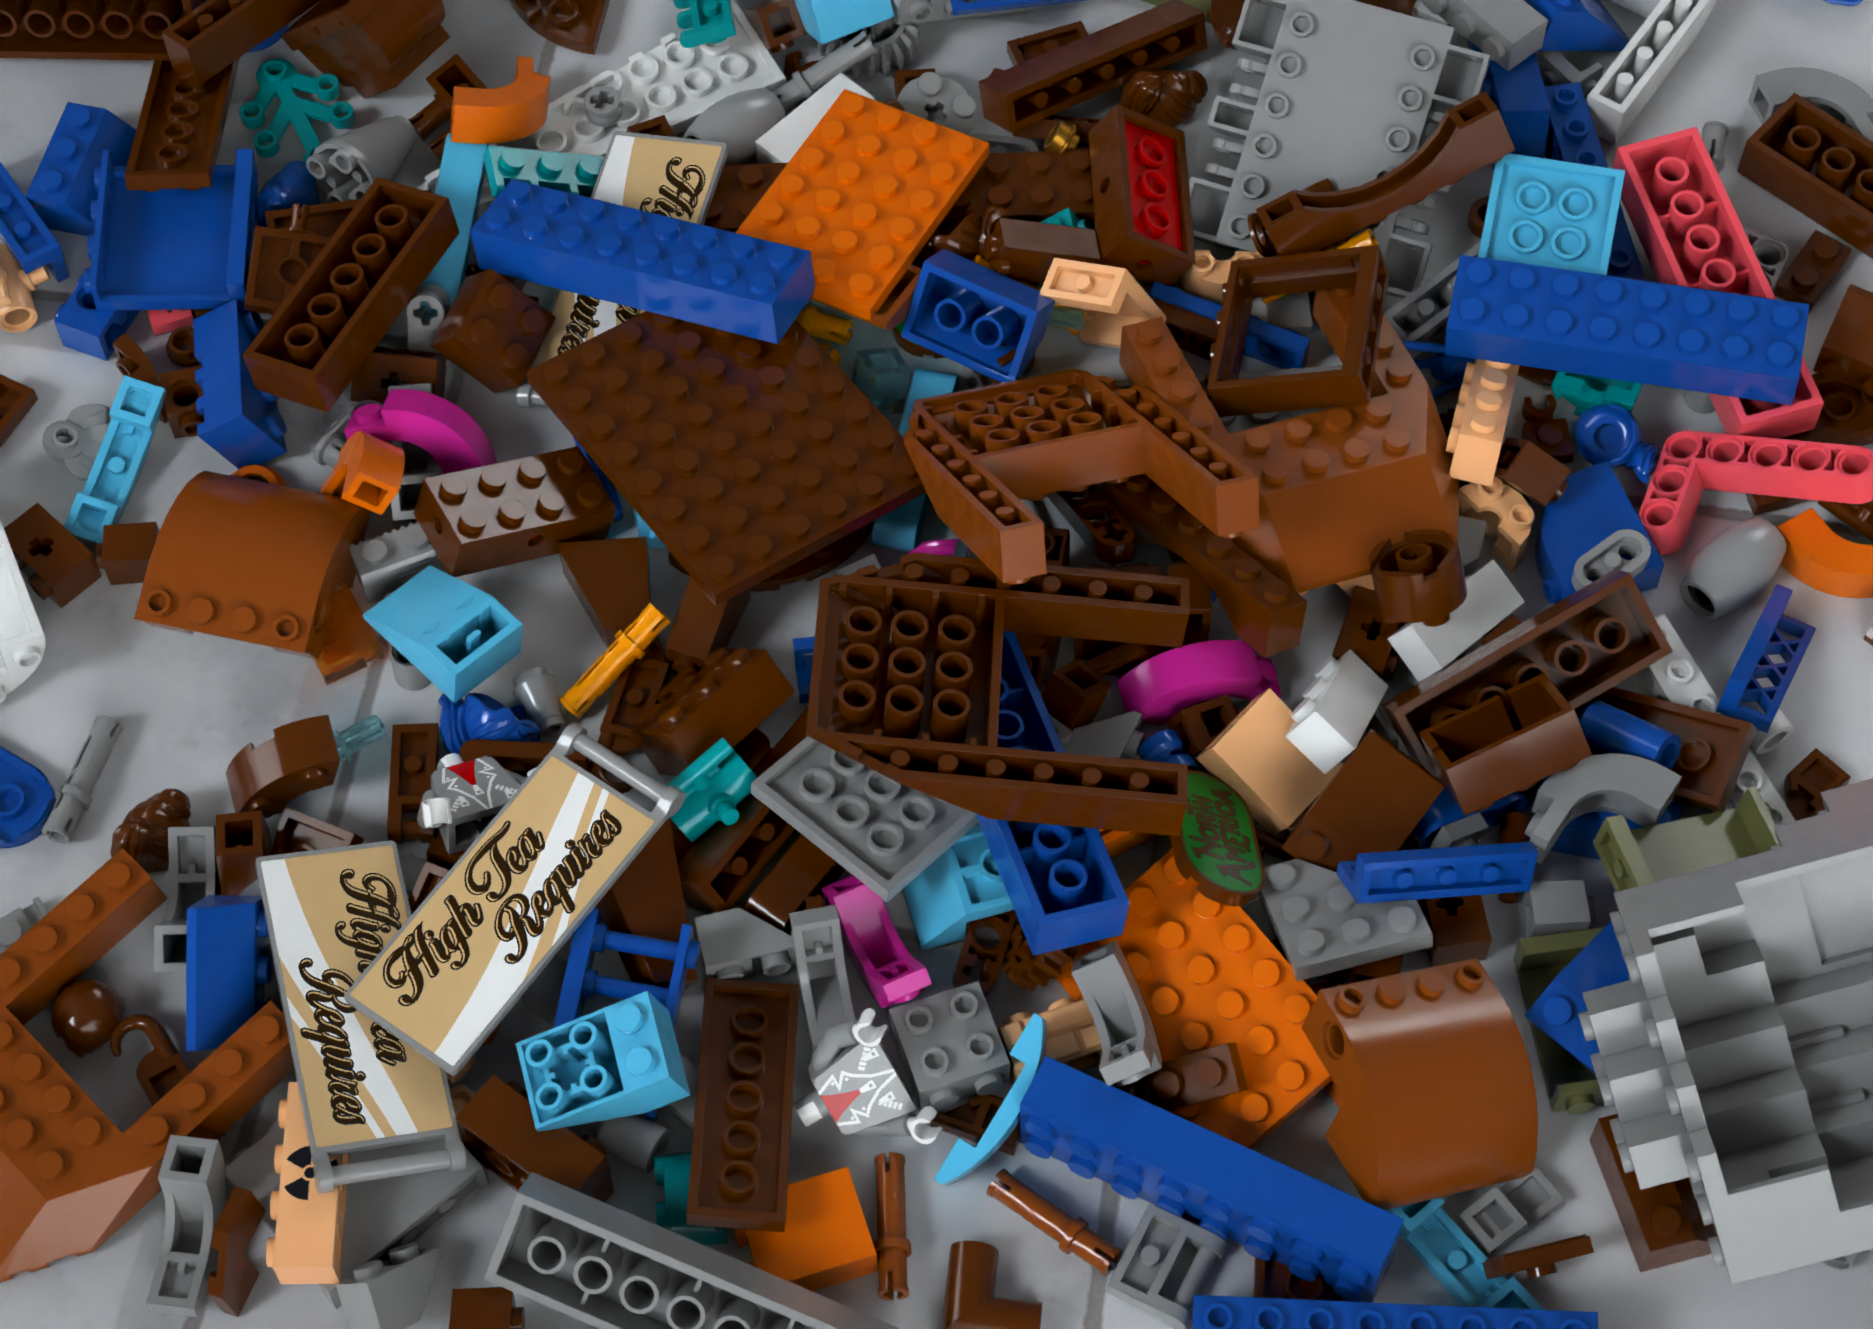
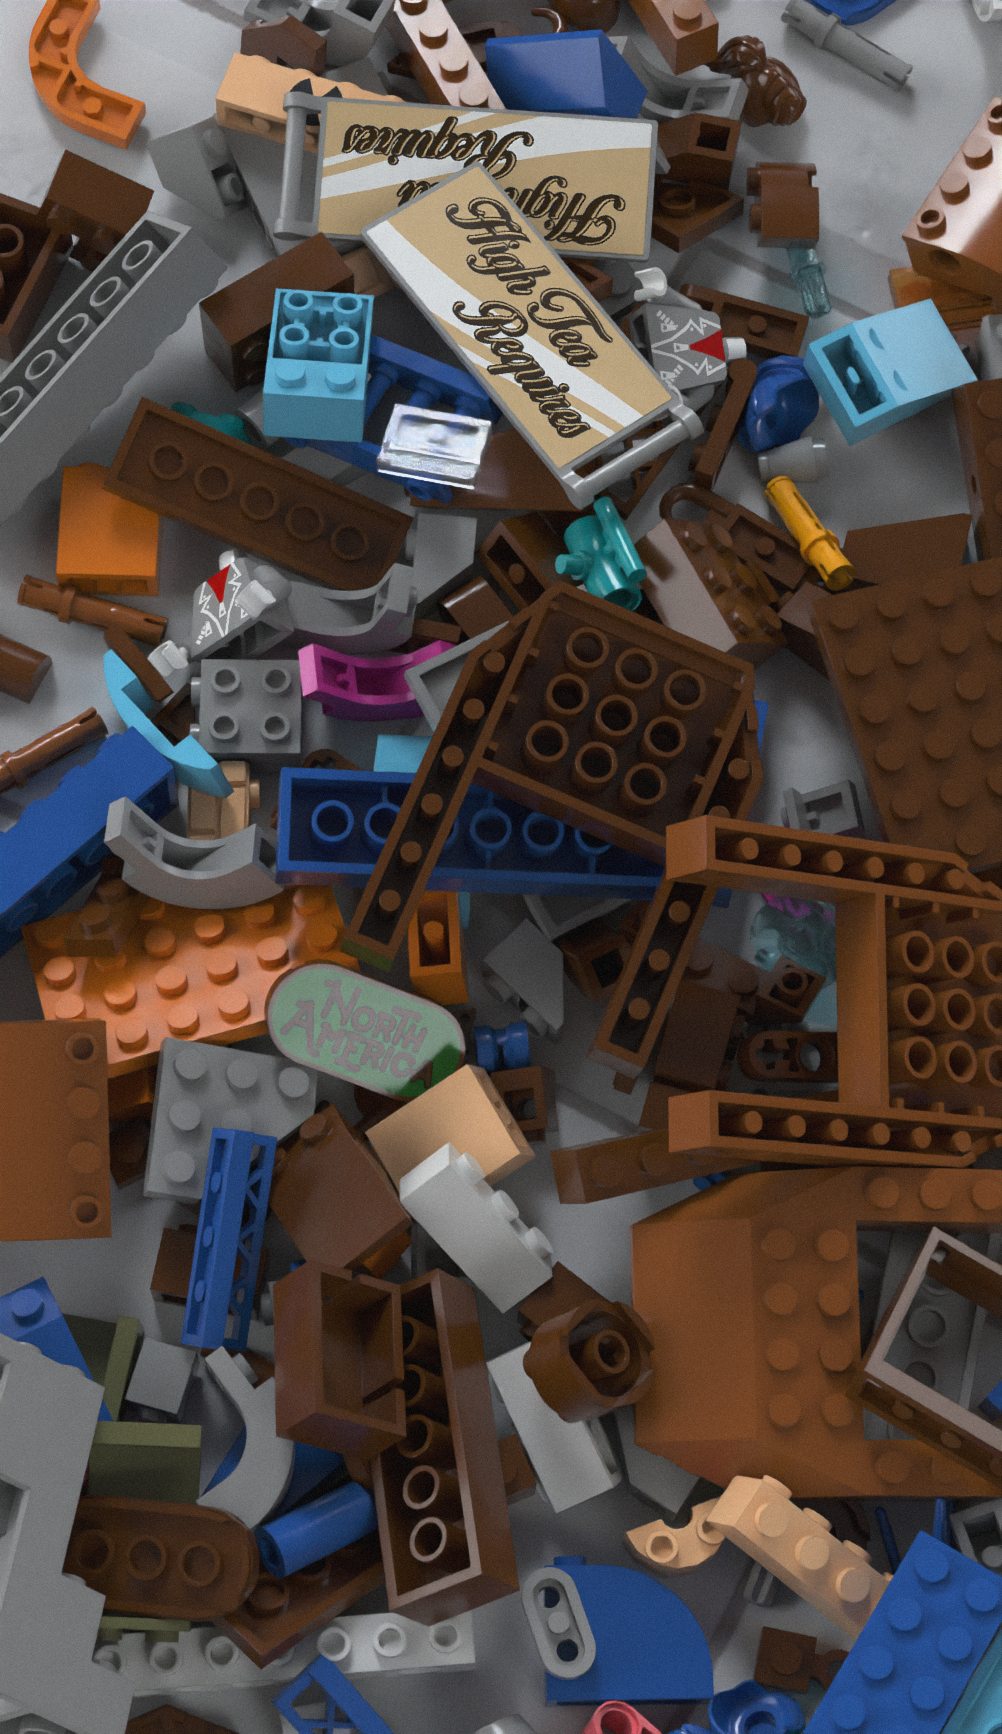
camera: 105 degrees right, 10 degrees up
dark pink arch [1117,640,1282,726] -> none
reddish brown brick [1494,437,1571,506] -> none
none -> reddish brown tile [62,1495,259,1622]
none -> reddish brown tile [103,623,174,703]
none -> clear plate [376,404,492,489]

